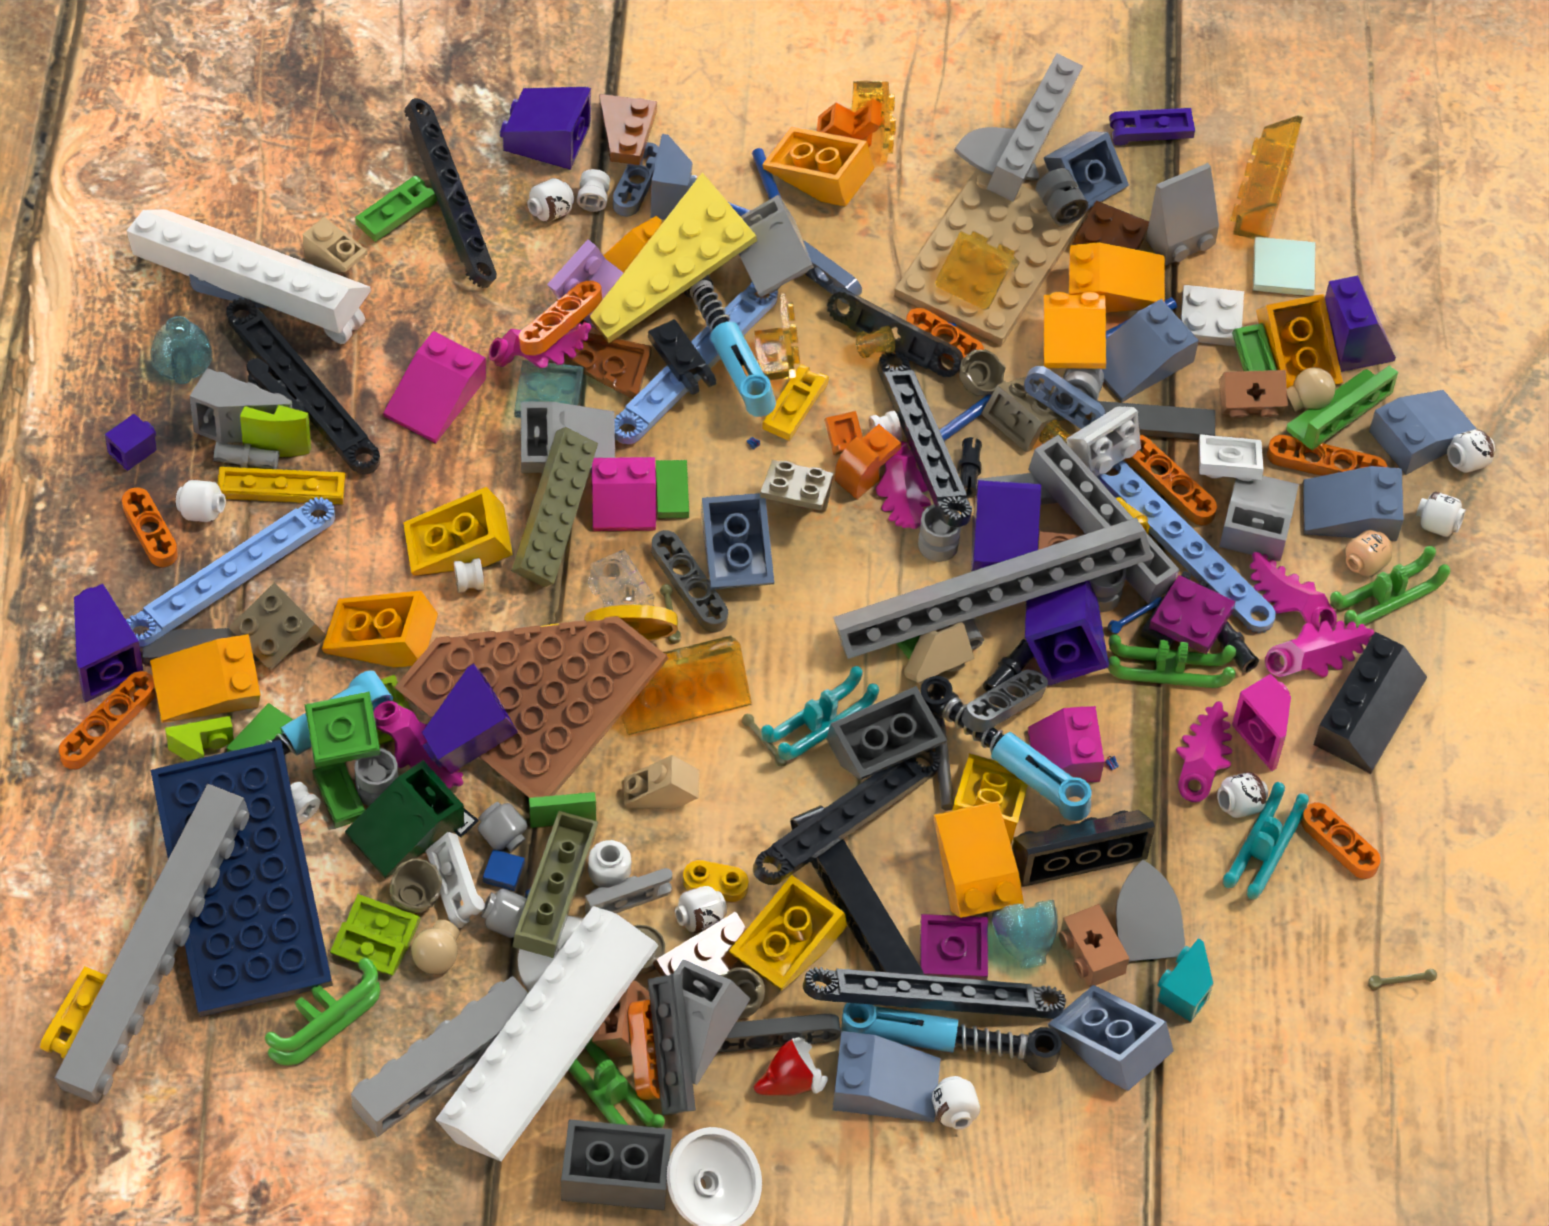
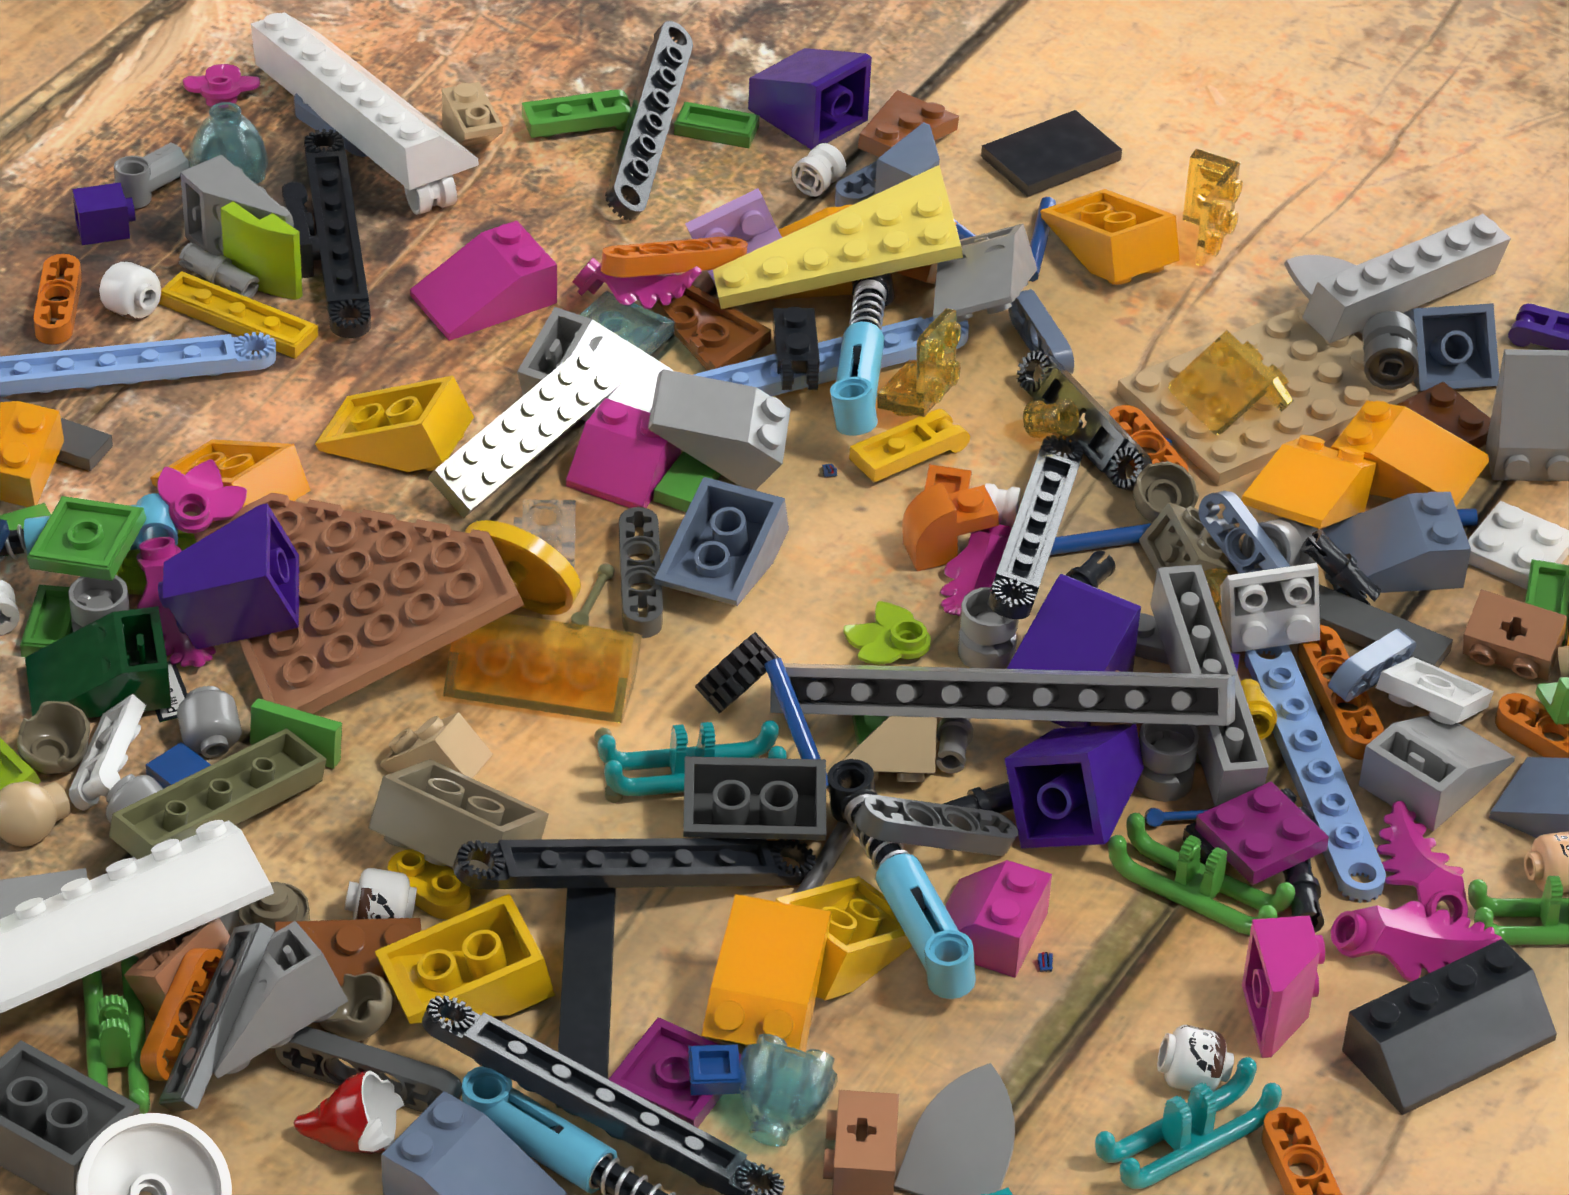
camera: 30 degrees right, 15 degrees down
dark tan bracket [229,582,326,670] -> none
white wheel [454,558,484,593] -> none
white head [528,178,574,222] -> none
light grey hinge [585,868,672,914] -> none
white head [588,840,631,888] -> none
dark tan bracket [760,460,833,511] -> none
orange brick [817,98,882,147] -> none
black slope [1012,810,1155,887] -> none
dark pink plant [1176,701,1233,802] -> none
none -> light grey piece [114,142,189,209]
none -> dark pink plate [157,459,247,533]
none -> dark pink plate [183,64,260,108]
none -> dark tan brick [369,759,549,872]
none -> light grey slope [648,369,791,490]
none -> bright green tile [674,102,760,148]
none -> blue tile [688,1044,741,1095]
none -> black tyre [695,632,779,713]
none -> blue bar [764,658,828,788]
none -> lime plate [843,601,931,665]
none -> black tile [981,110,1122,197]
none -> black pin [1301,529,1381,605]
none -> sand blue beam [1328,629,1417,702]

